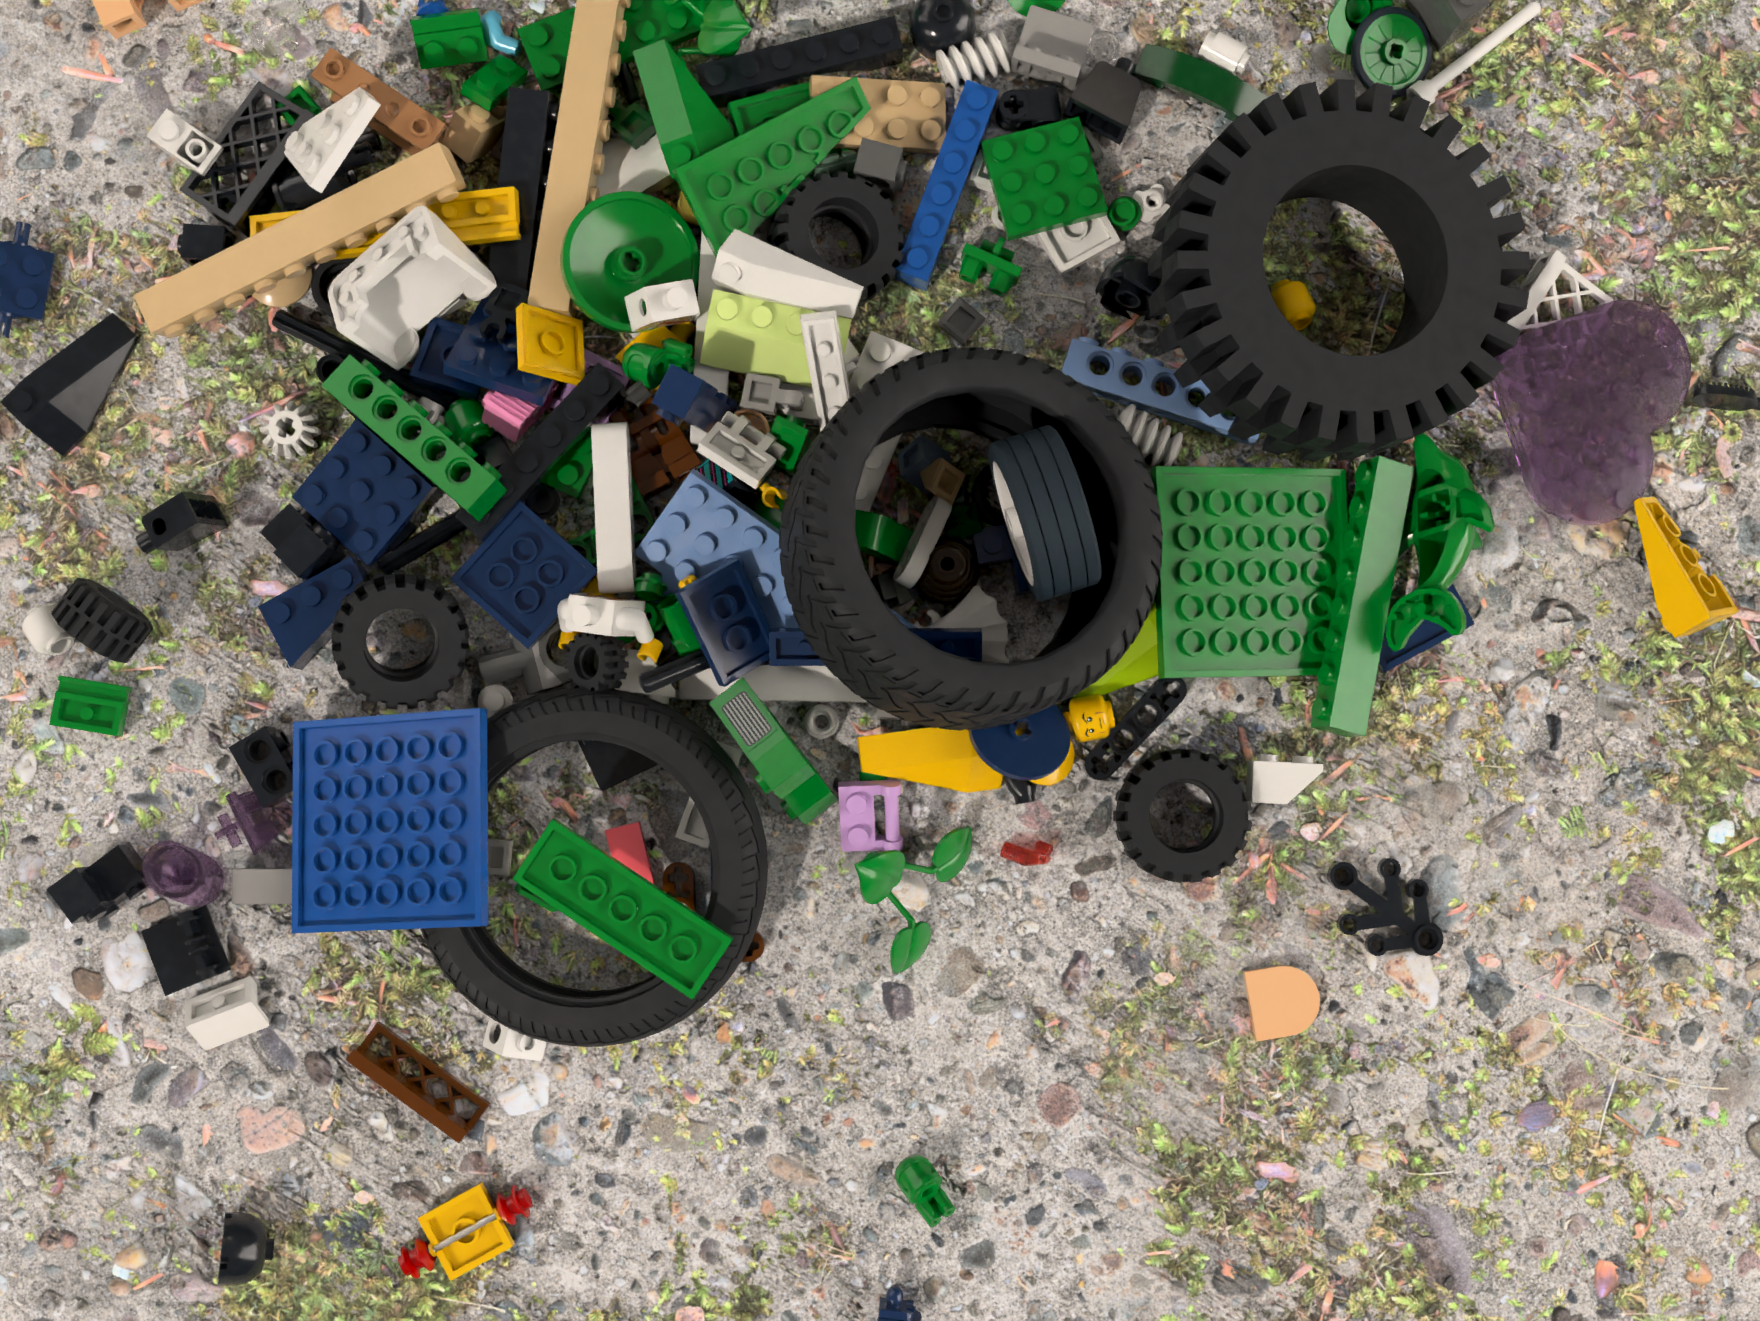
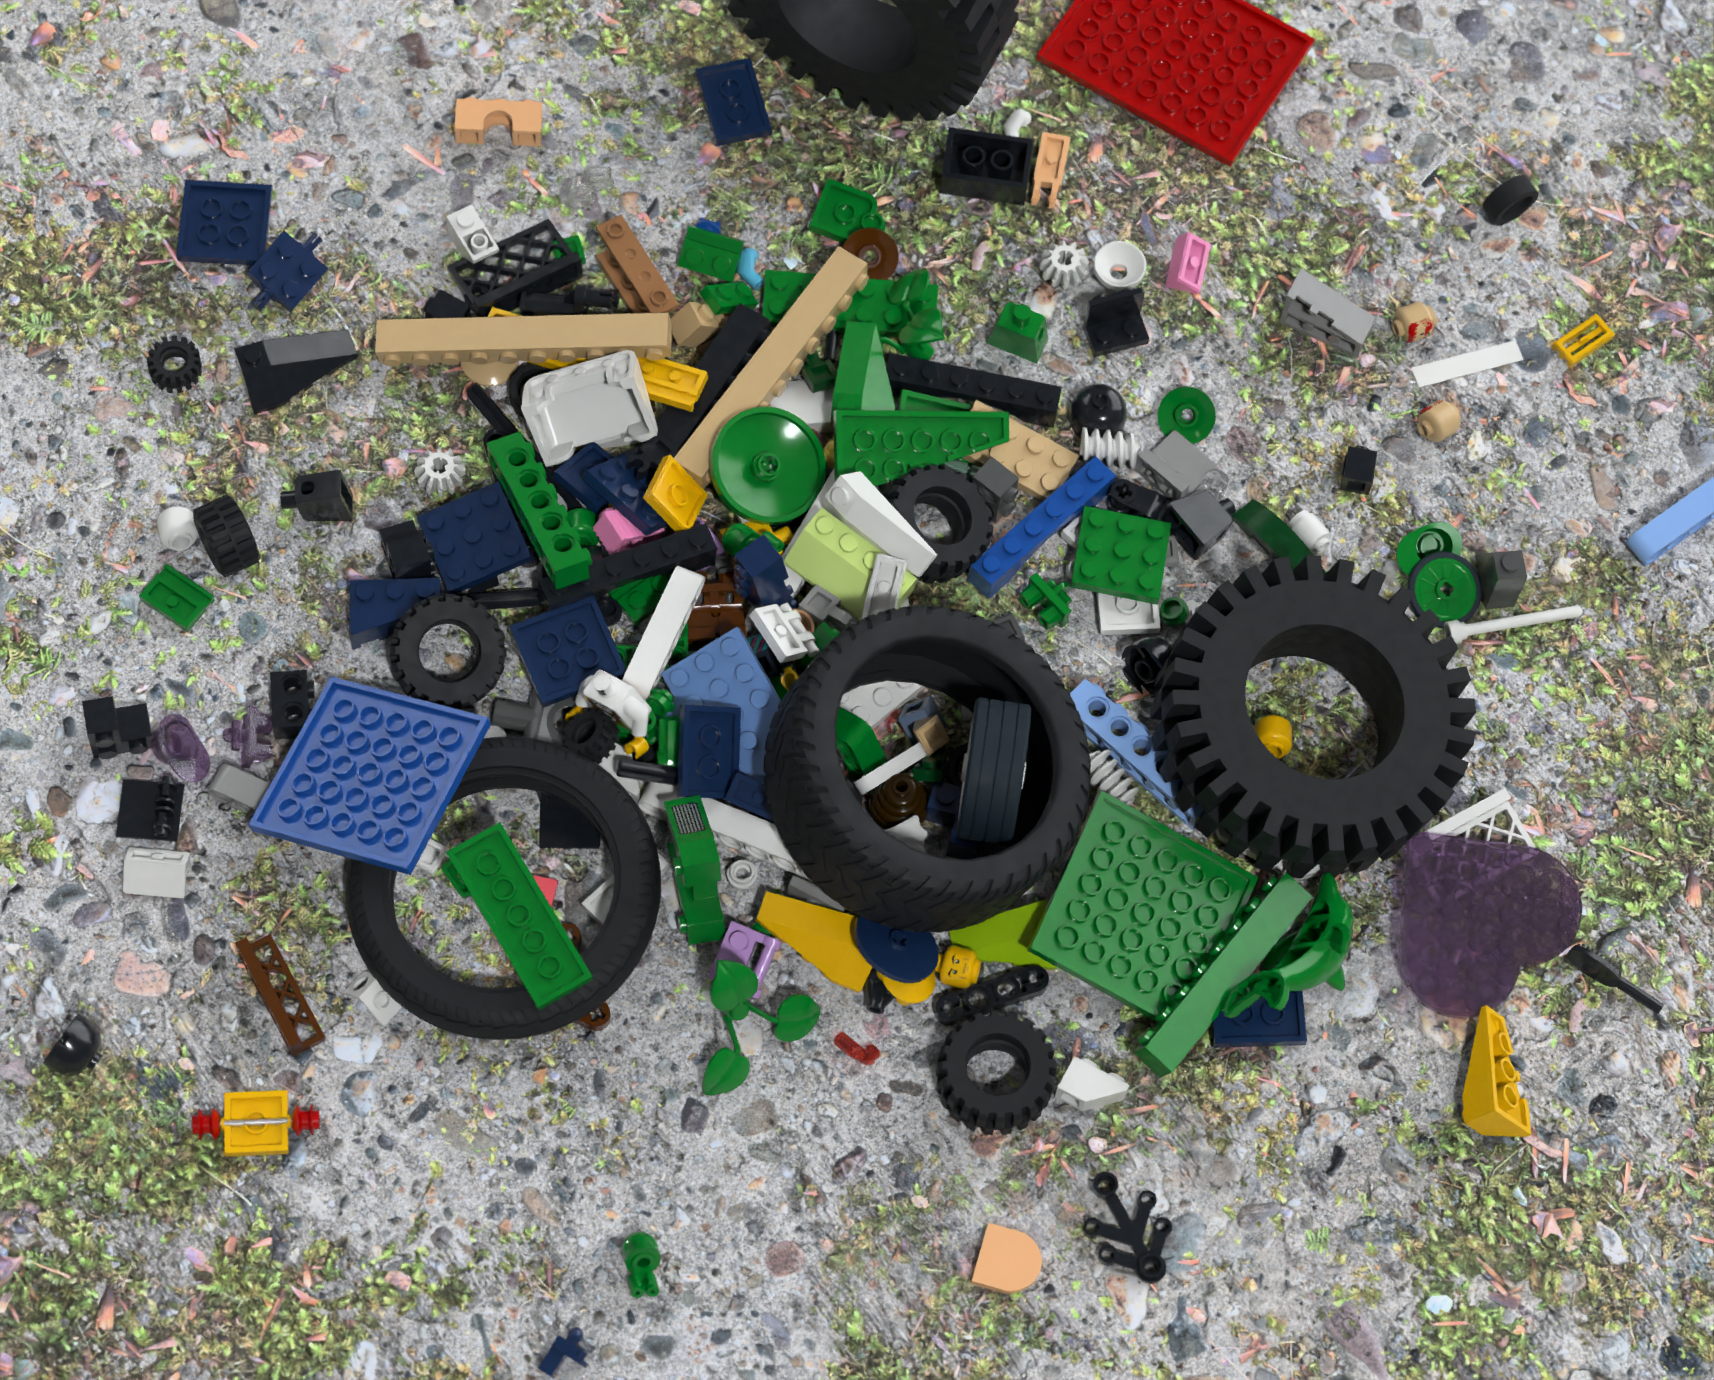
camera: 20 degrees right, 20 degrees down
white plate [284,87,381,193] -> none
white torso [624,279,700,332] -> none

